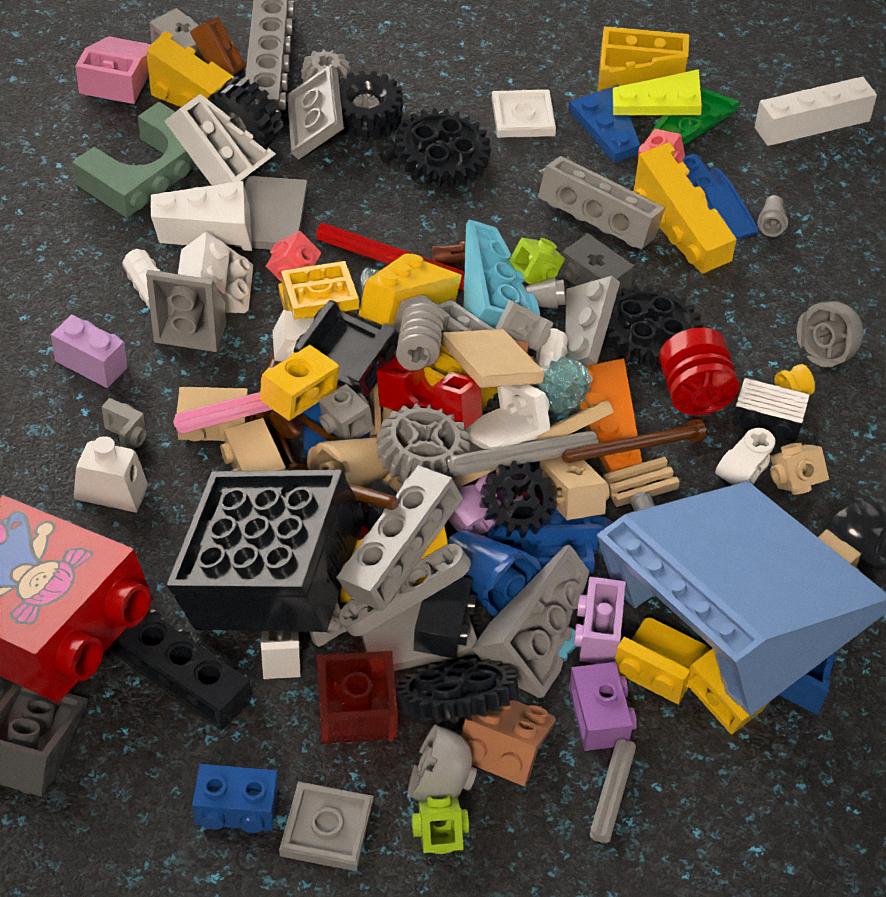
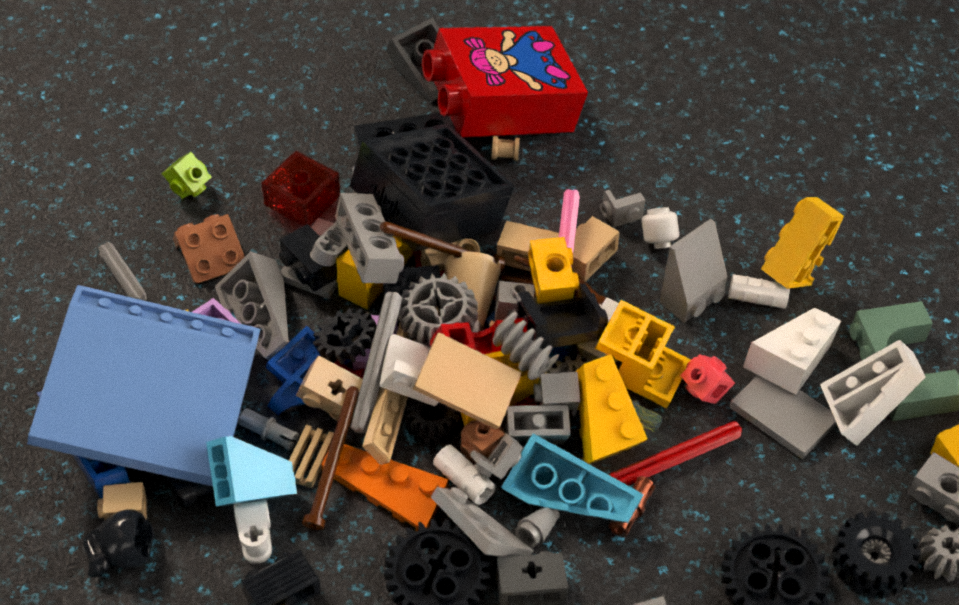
camera: 130 degrees right, 0 degrees up
lavender brick [51,314,128,388] -> none
white torso [74,437,148,513] -> none
white slope [178,231,253,313] -> none
blue brick [192,764,278,833] -> none
black bush [208,76,283,149] -> none
light grey tile [279,781,374,871] -> none
light grey tile [287,64,344,160] -> none
black gear [395,658,519,723] -> none
light grey cylinder [407,725,477,801] -> none
blue cone [447,530,541,617] -> none
lime brick [509,237,565,284] -> none
clear light blue gear [538,356,593,416] -> none
medium lavender brick [569,662,637,751] -> none
red wheel [659,327,740,416] -> none
tan brick [770,443,829,495] -> none
none -> slope [206,436,297,507]
none -> white head [642,207,679,249]
none -> yellow wedge [761,197,844,289]

